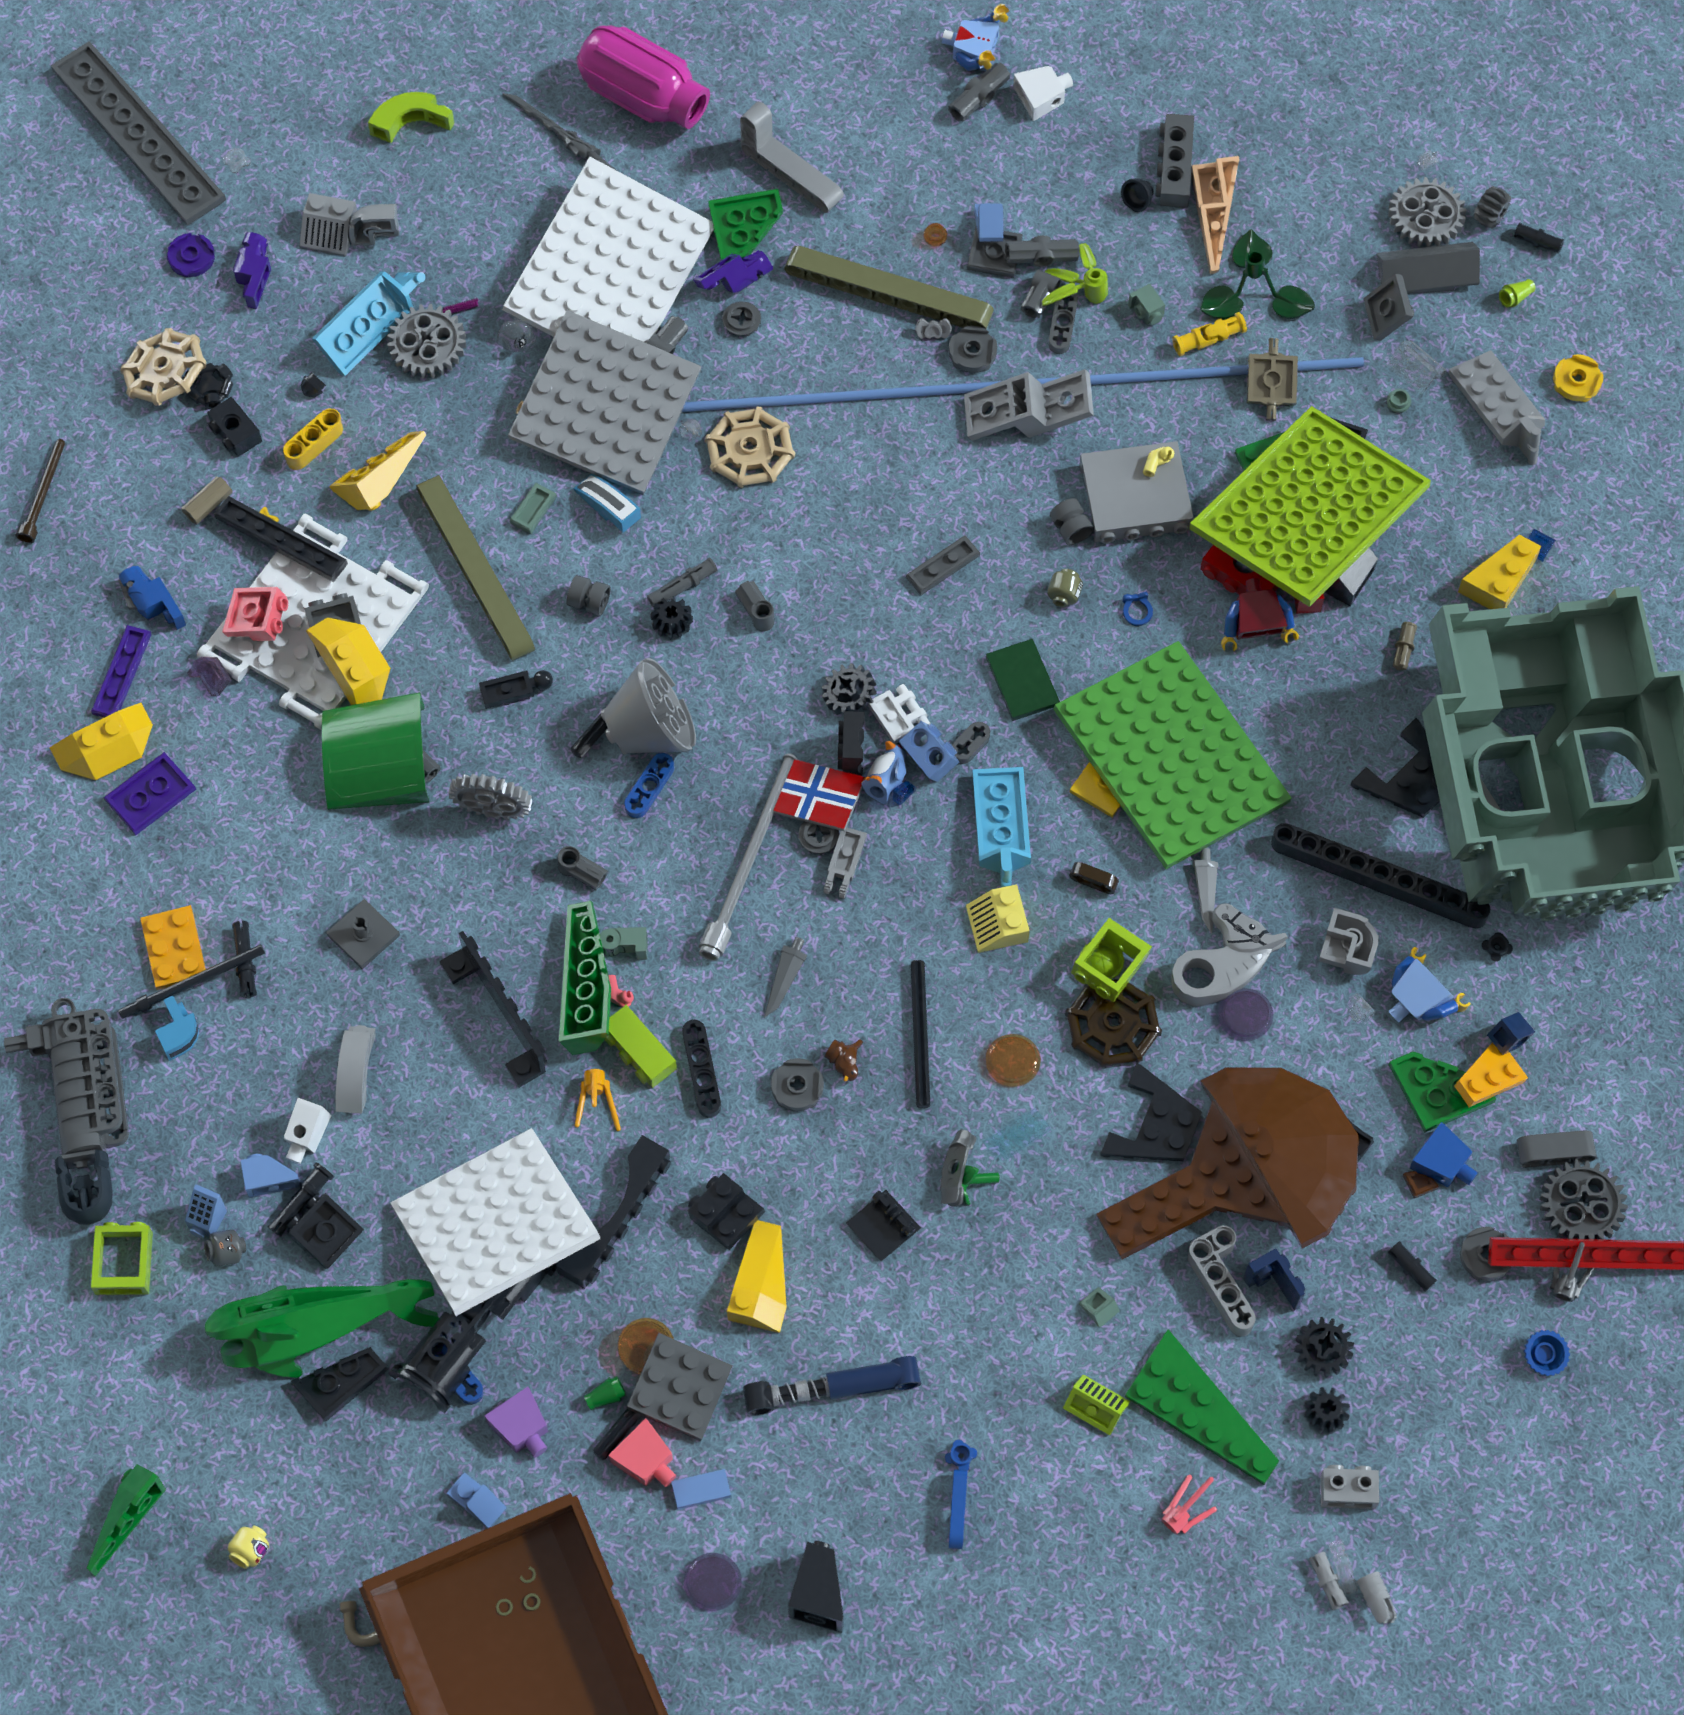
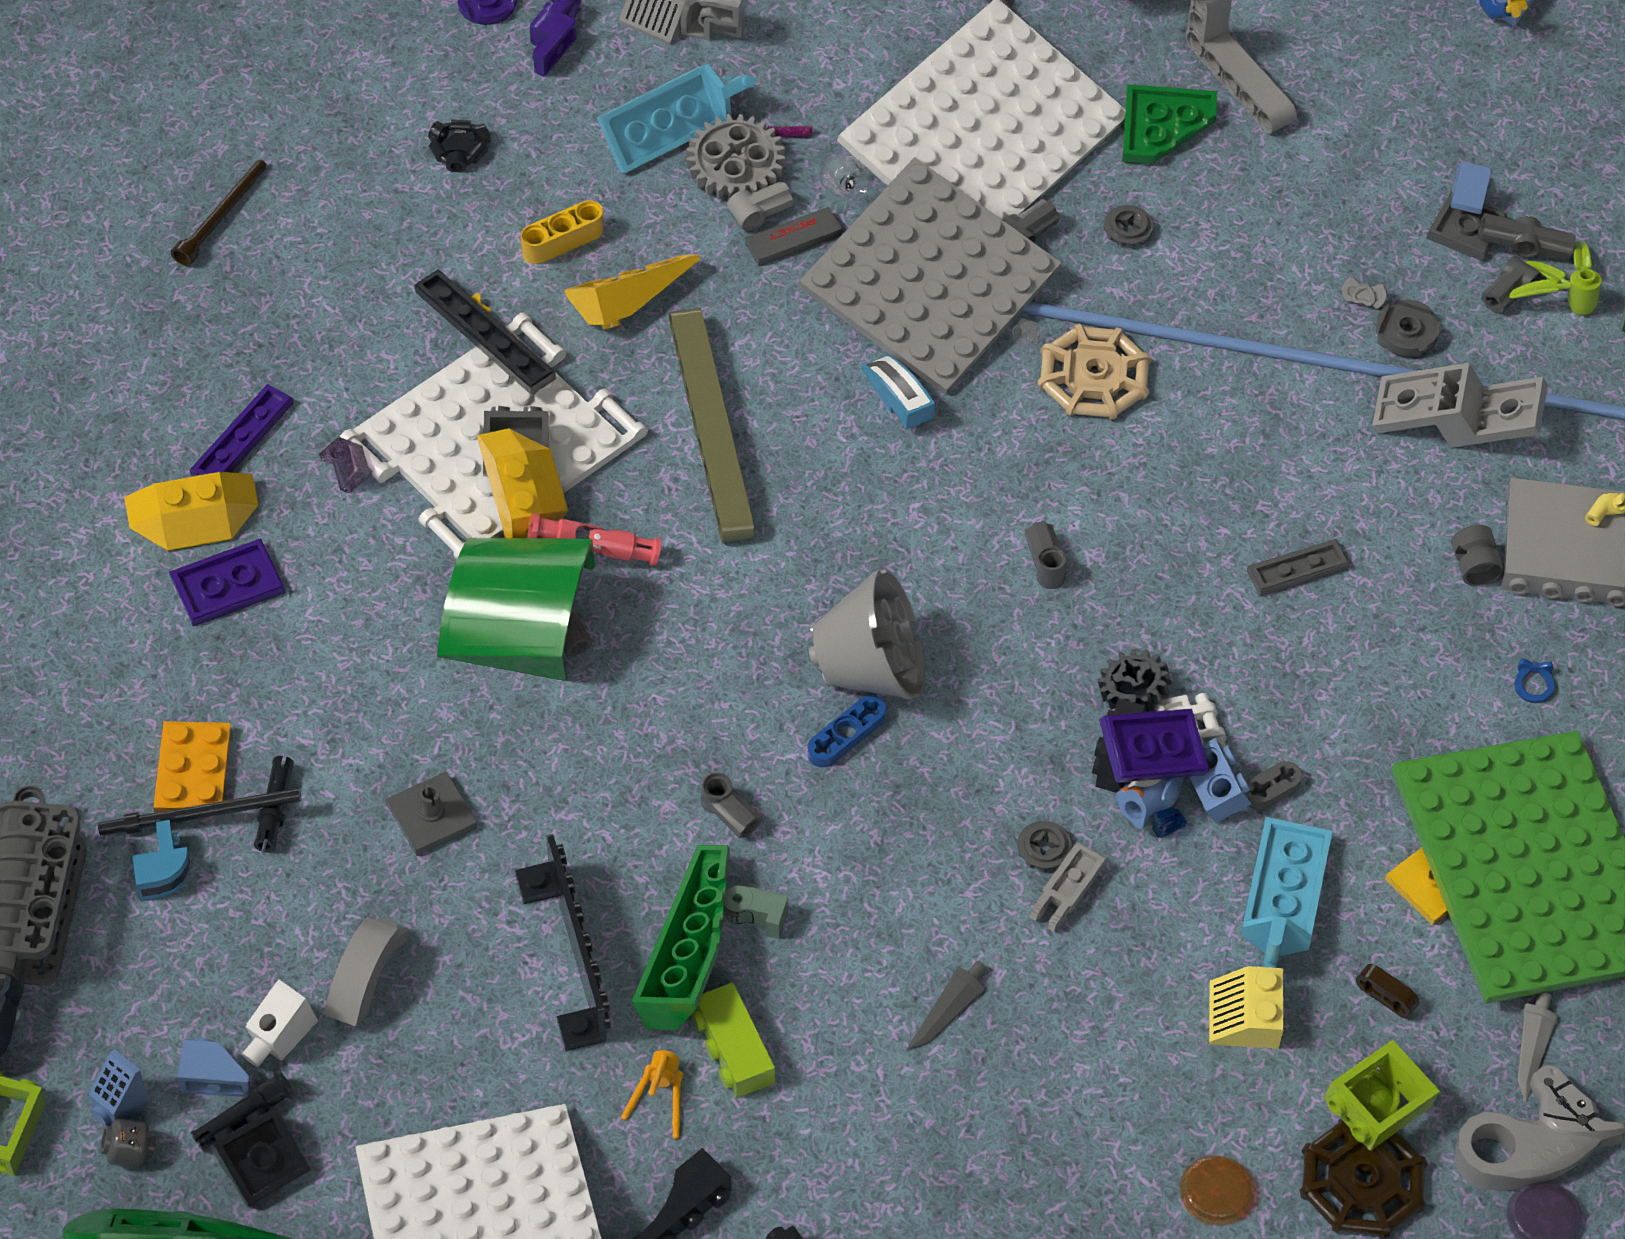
camera: 15 degrees right, 10 degrees down
blue plate [119,566,186,630] -> none
tan plate [120,328,207,406] -> none
dark tan axle [181,476,233,524] -> none
black brick [207,396,262,457] -> none
coral plate [222,587,288,641] -> none
black plate [301,372,326,398] -> none
light grey gear [448,774,532,820] -> none
black plate [479,670,553,709] -> none
sand green tile [510,483,557,534] -> none
dark grey wheel [566,575,611,616] -> none
black axle [571,706,608,758] -> none
coral arm [608,975,634,1007] -> none
dark grey pin [647,557,718,608] -> none
black gear [650,596,693,640] -> none
black beam [682,1019,721,1118] -> none
dark purple plate [693,250,773,293] -> none
flag [699,753,865,961] -> none
dark grey plate [771,1058,824,1111] -> none
olive beam [784,246,994,329] -> none
reddish brown animal [824,1039,863,1081] -> none
black axle [911,960,930,1108] -> none
clear orange plate [924,223,947,246] -> none
dark grey piece [949,63,1010,122] -> none
dark green tile [986,638,1060,721] -> none
white torso [1013,66,1073,121] -> none
olive head [1047,569,1083,608] -> none
dark grey beam [1048,293,1078,354] -> none
none -> coral piece [527,513,661,566]
none -> light grey piece [727,182,793,231]
none -> dark grey tile [745,207,842,266]
none -> dark purple tile [1099,709,1210,783]

